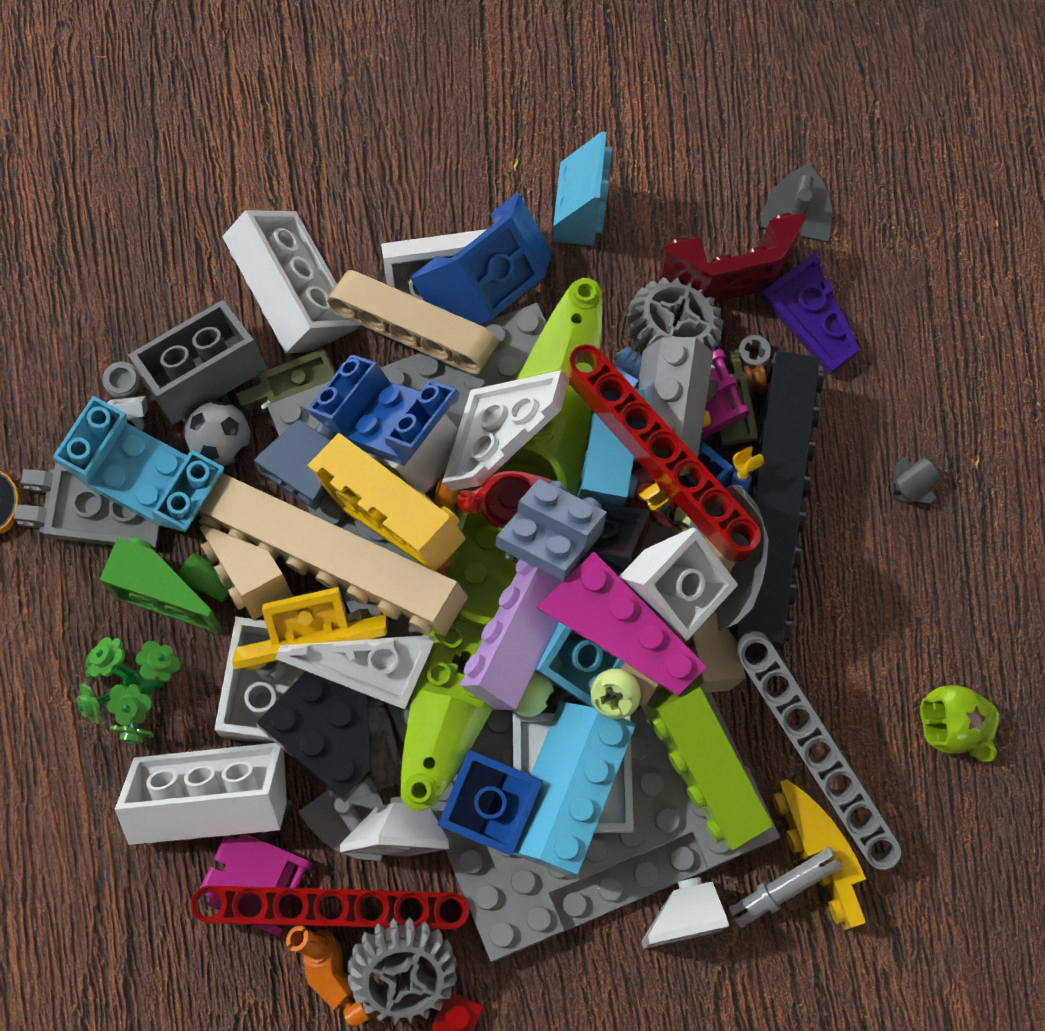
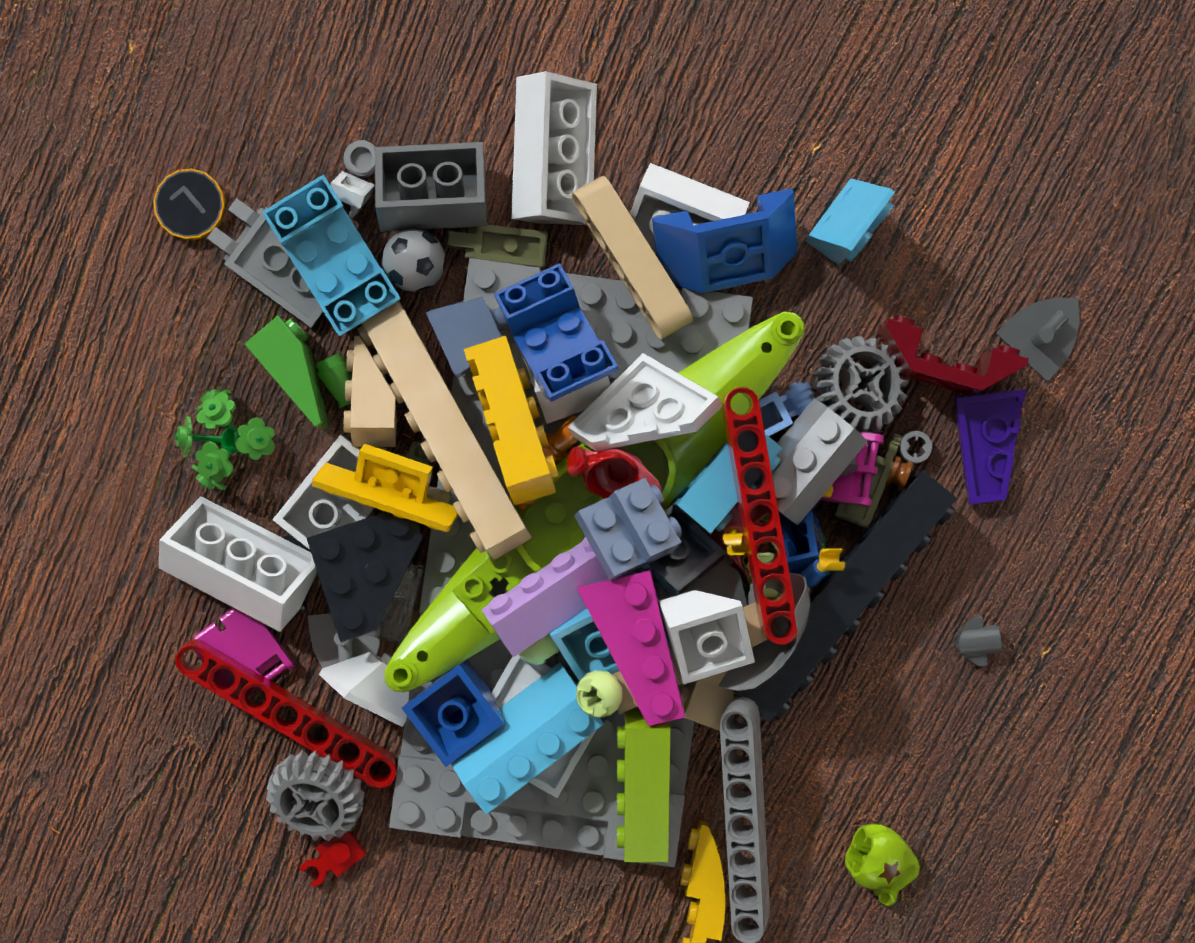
camera: 35 degrees right, 15 degrees up
white wing [275,635,434,709] -> none
orange arm [286,925,375,1026] -> none
white slope [642,877,729,949] -> none
light grey pin [729,846,843,928] -> none

